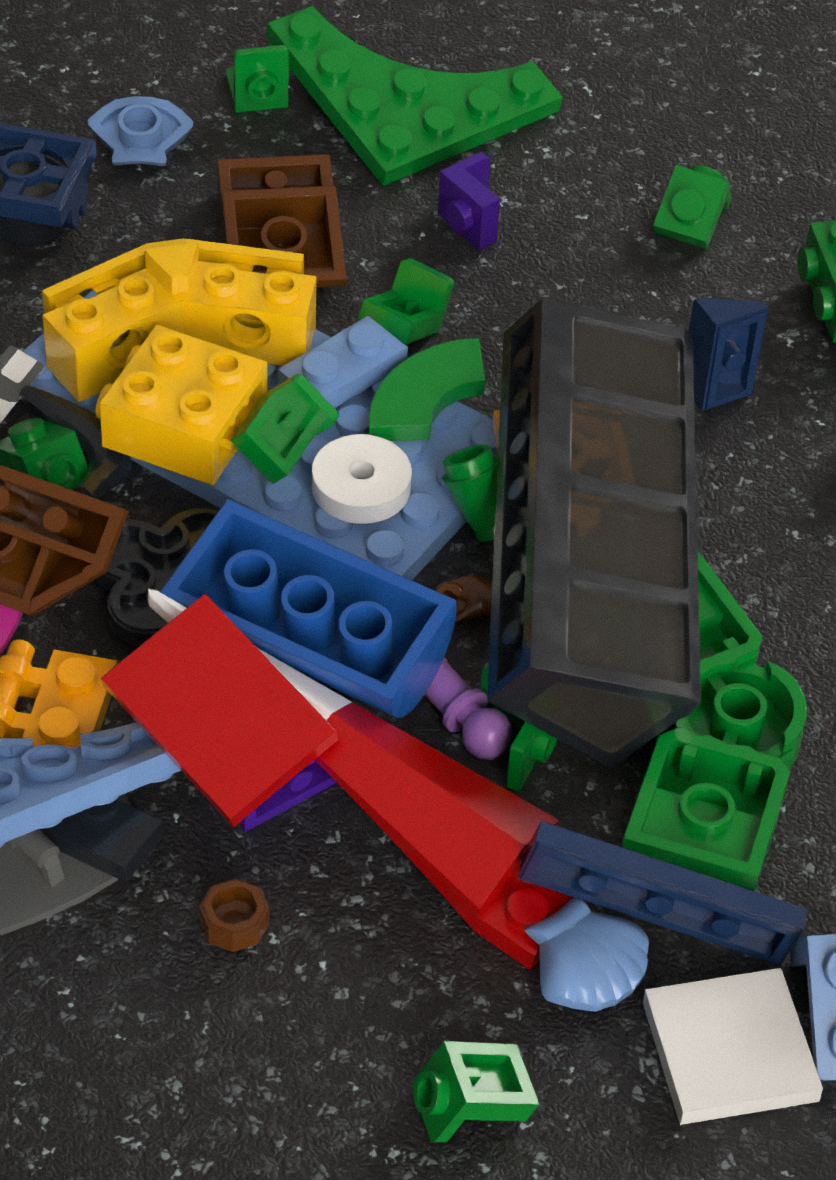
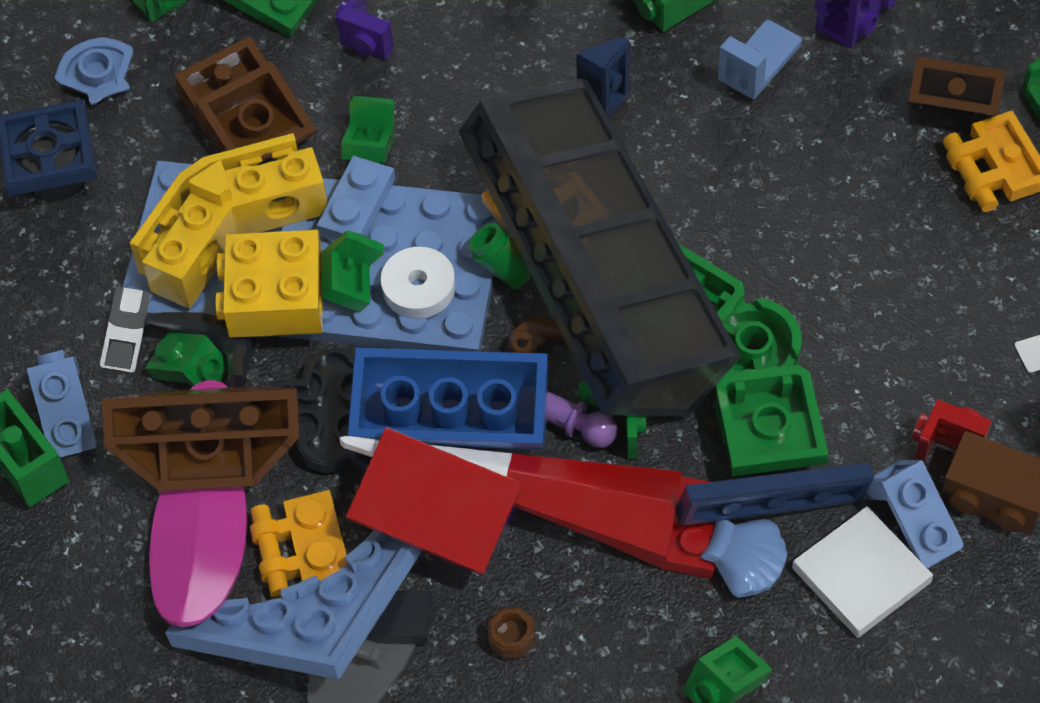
camera: 20 degrees left, 10 degrees up
green tile [369,338,485,441] -> none

